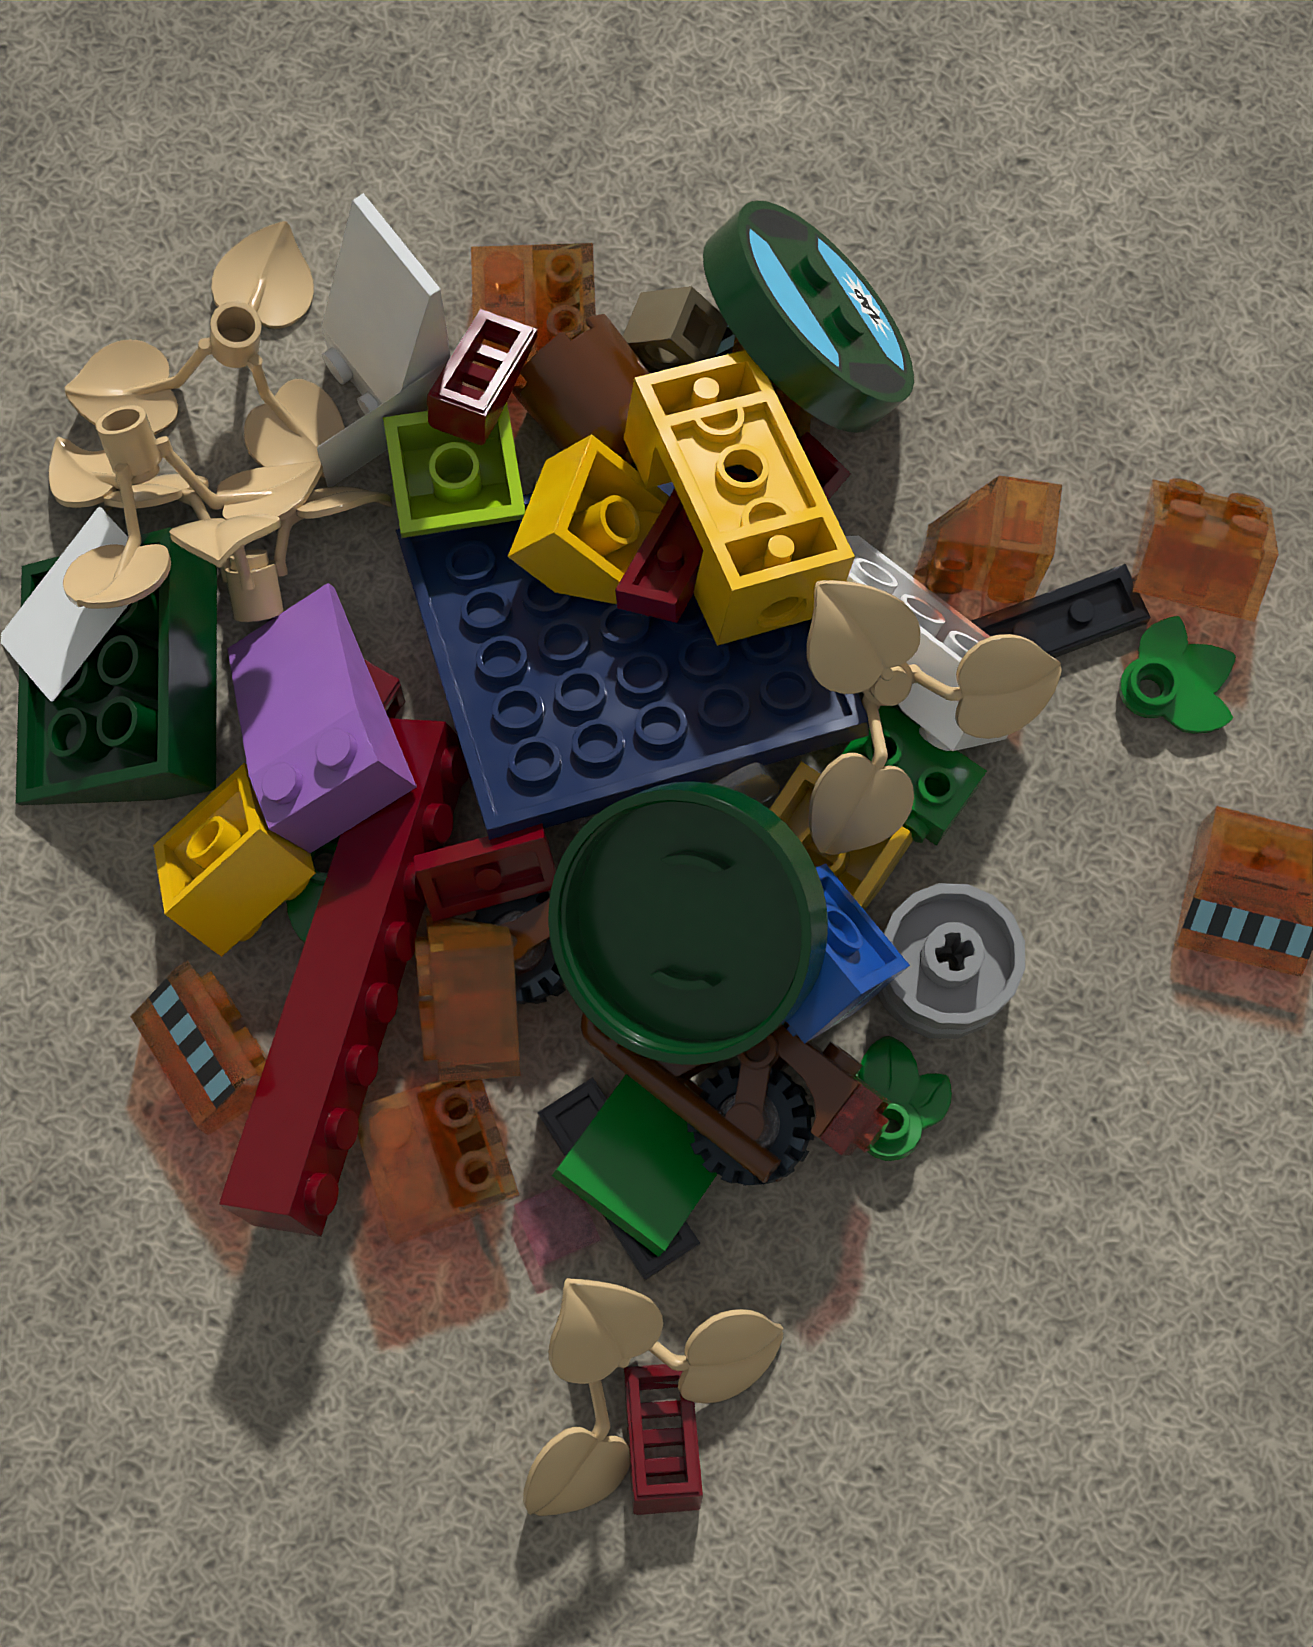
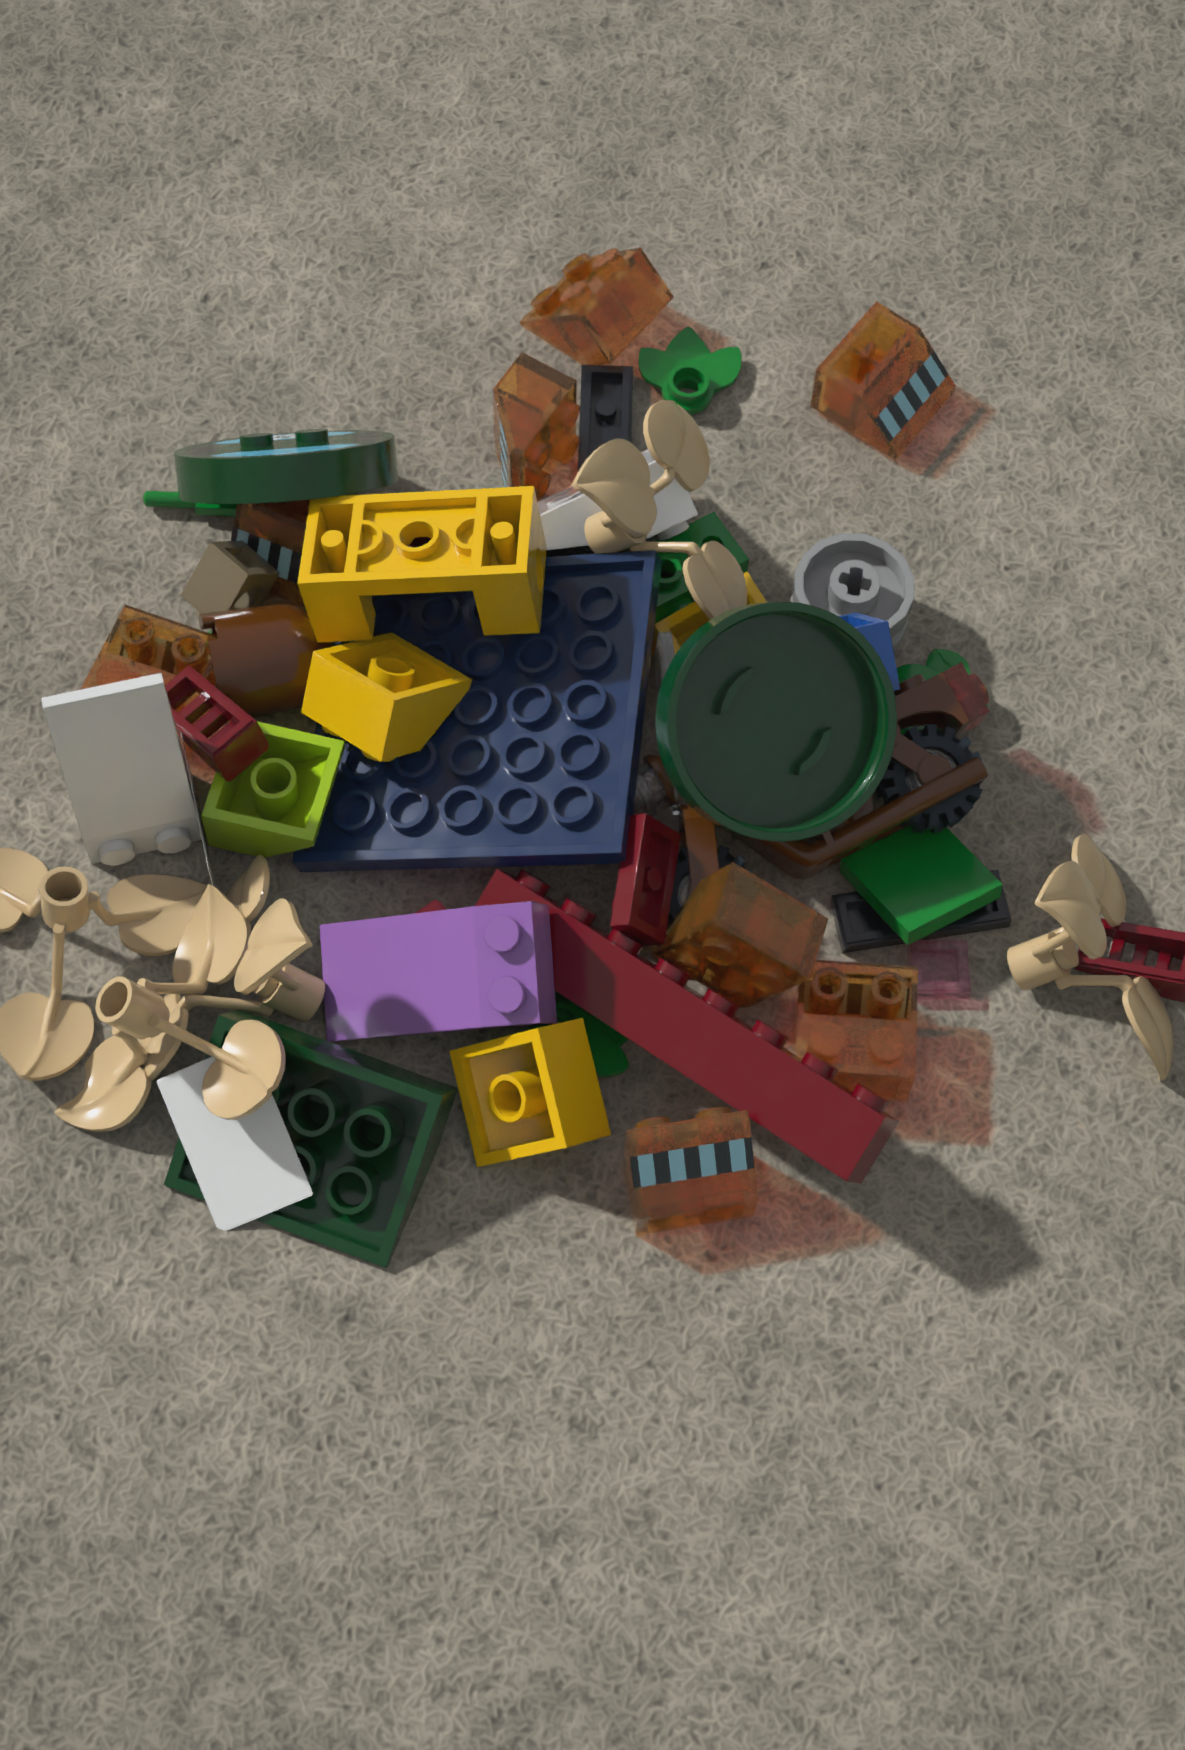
camera: 65 degrees left, 10 degrees down
dark red plate [615,472,748,623] -> none

